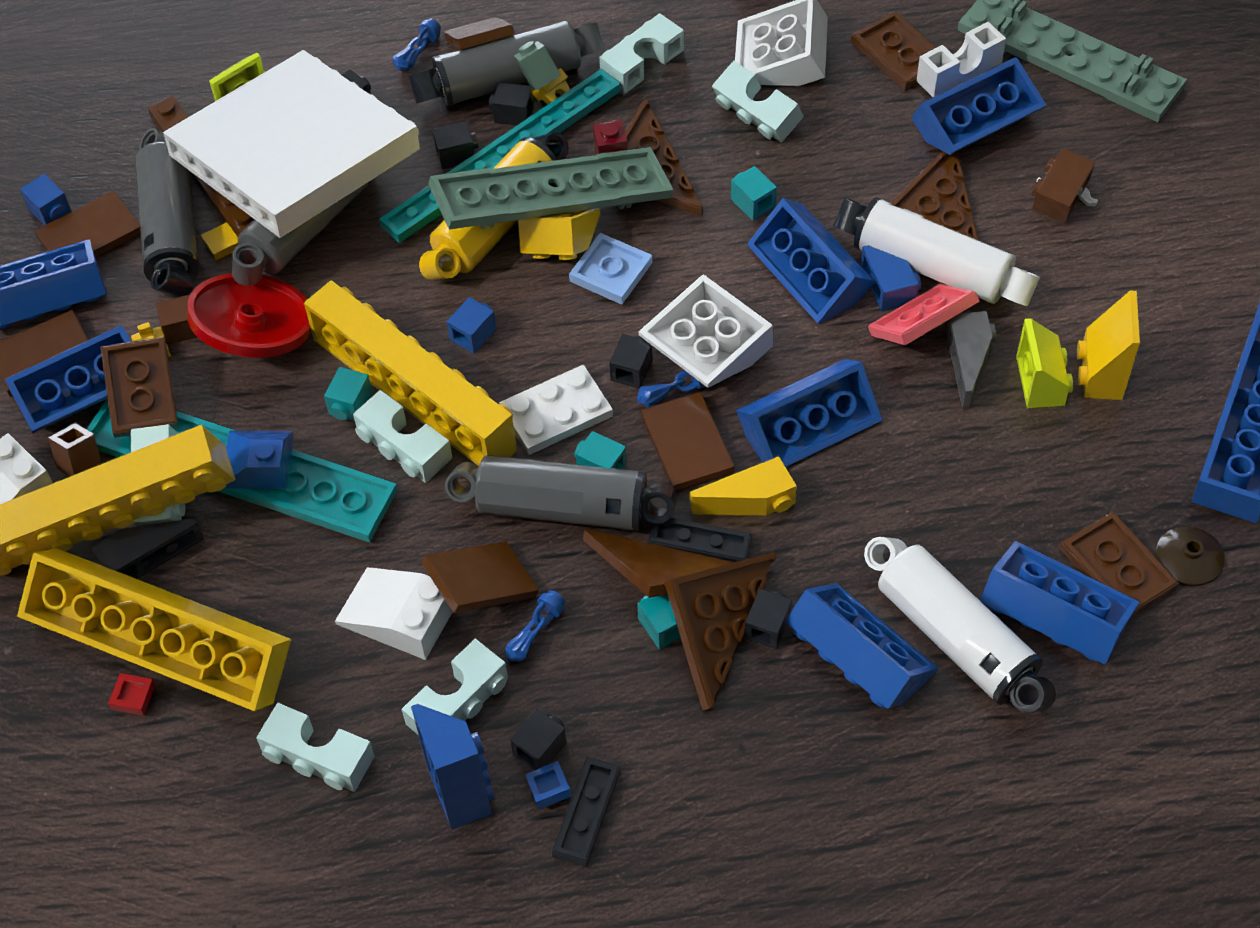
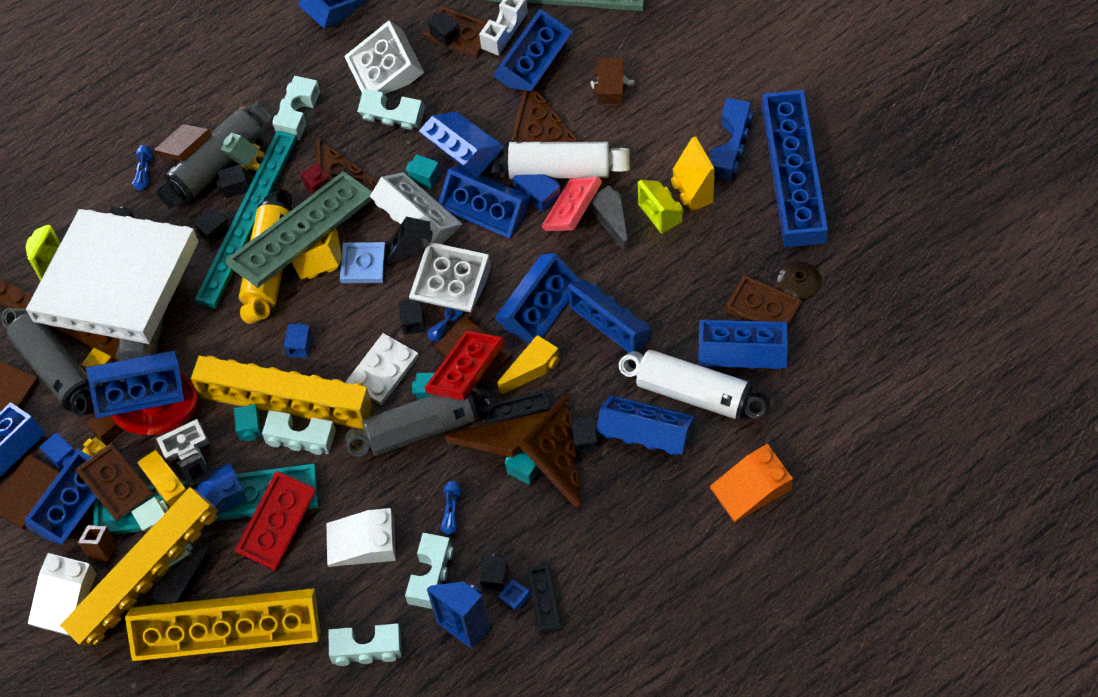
camera: 25 degrees left, 5 degrees up
red plate [108,673,156,716] -> none
reddish brown tile [421,541,539,613] -> none
none -> blue brick [40,433,75,471]
none -> blue slope [86,351,184,418]
none -> yellow slope [137,450,186,508]
none -> white brick [156,419,210,465]
none -> black brick [176,452,211,487]
none -> red tile [235,471,317,571]
none -> white slope [370,172,462,248]
none -> black slope [384,216,433,265]
none -> blue slope [419,111,504,178]
none -> red tile [424,331,505,401]
none -> black brick [428,11,461,47]
none -> blue slope [568,280,651,352]
none -> blue arch [709,98,754,181]
none -> orange slope [710,444,793,523]

